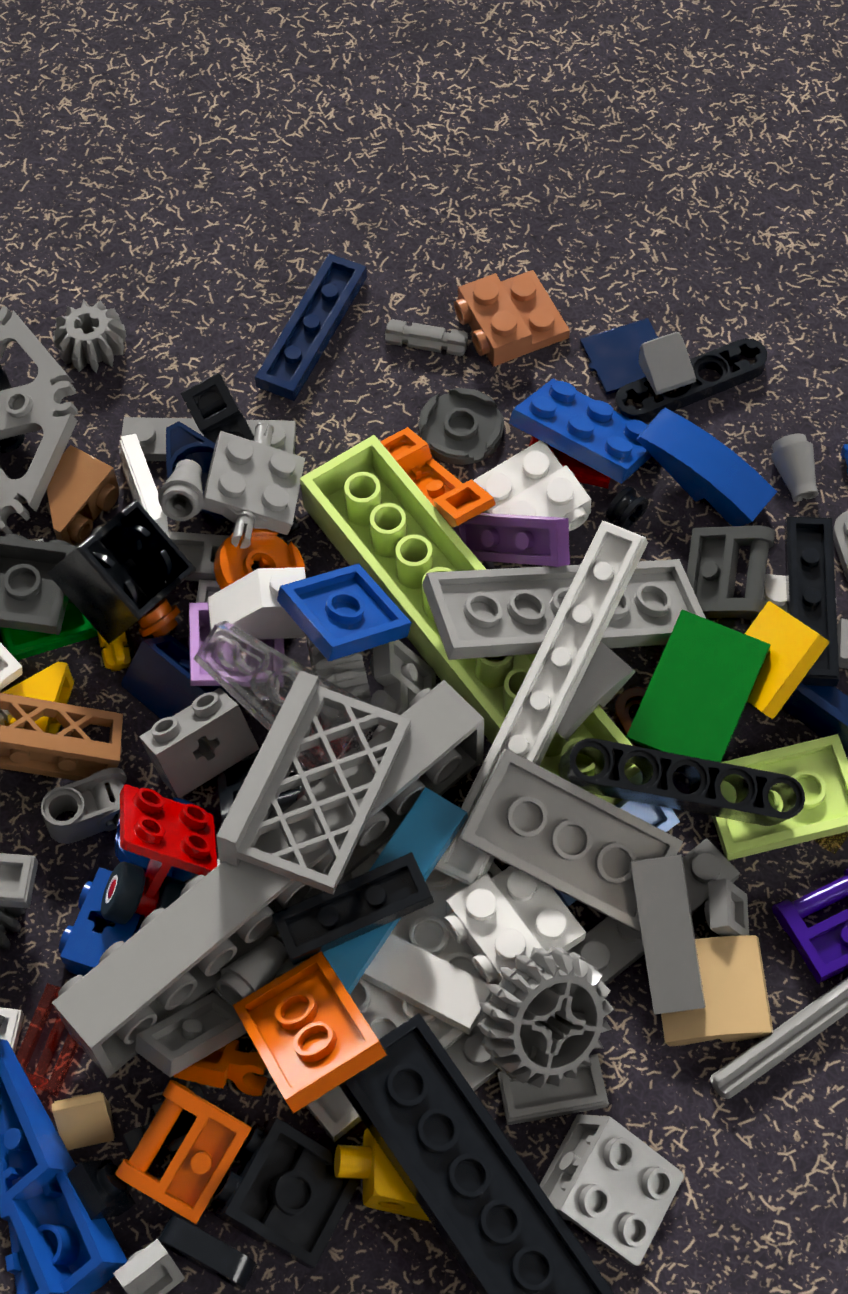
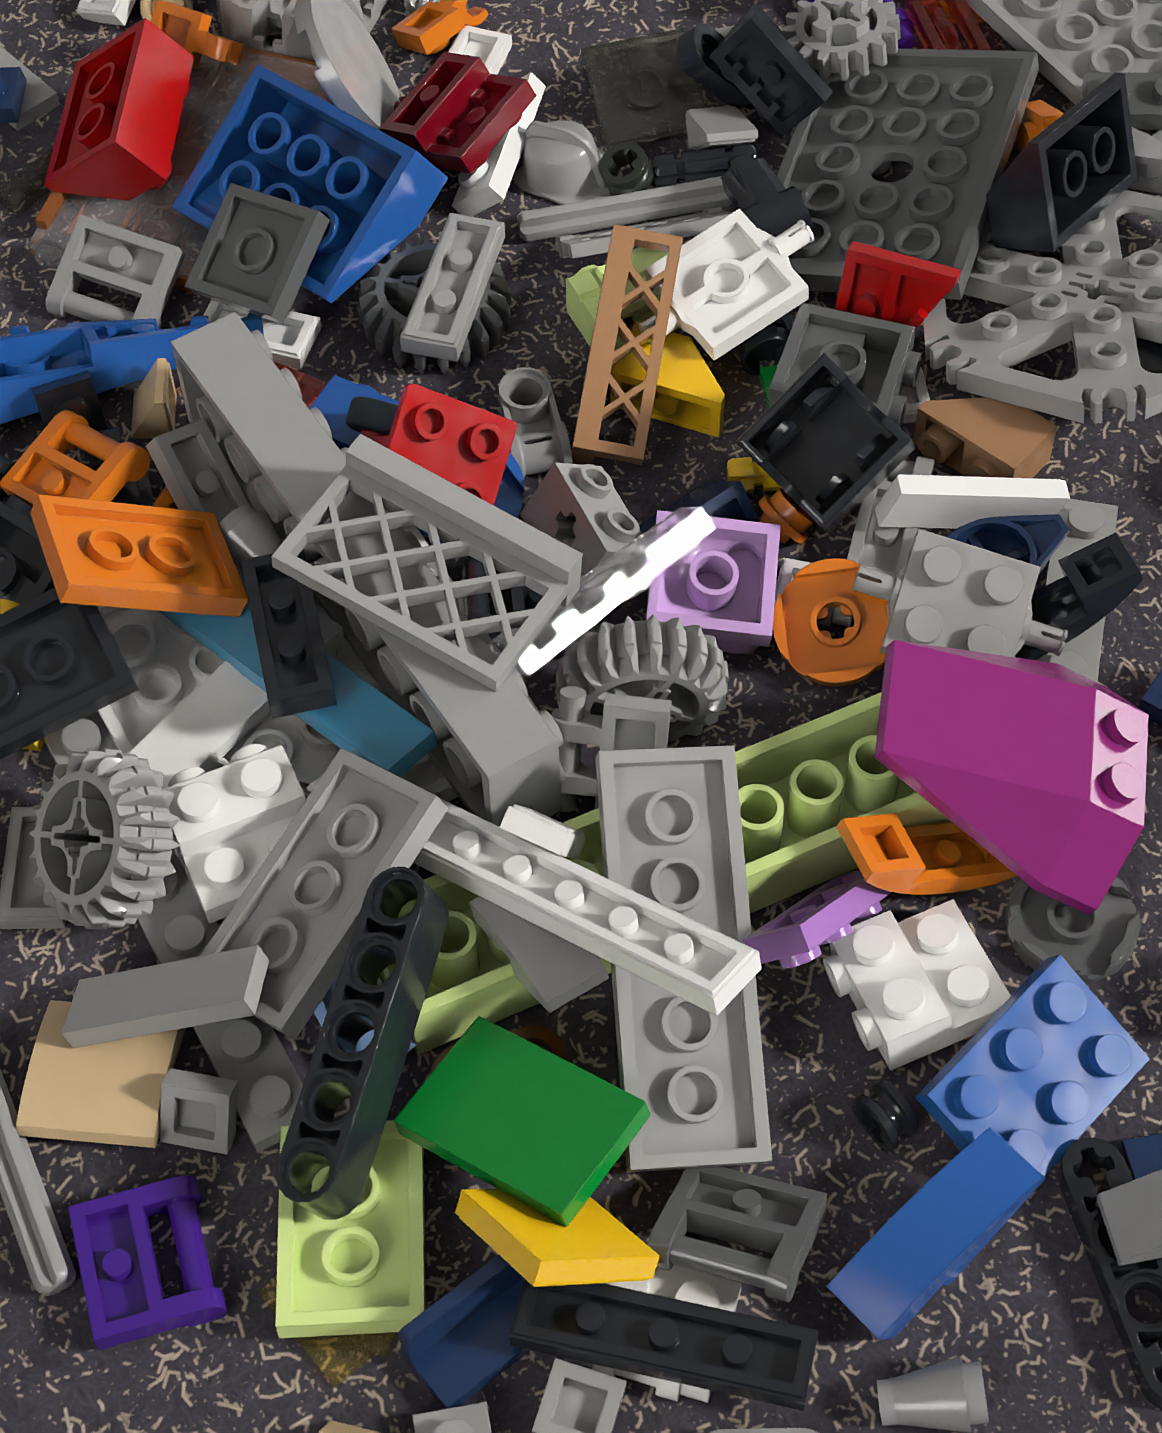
camera: 100 degrees right, 5 degrees down
light grey cone [158,459,204,521] -> none
white slope [208,567,306,641] -> none
blue plate [277,563,412,661] -> none
none -> white tile [499,804,587,859]
none -> magenta wedge [874,640,1149,914]

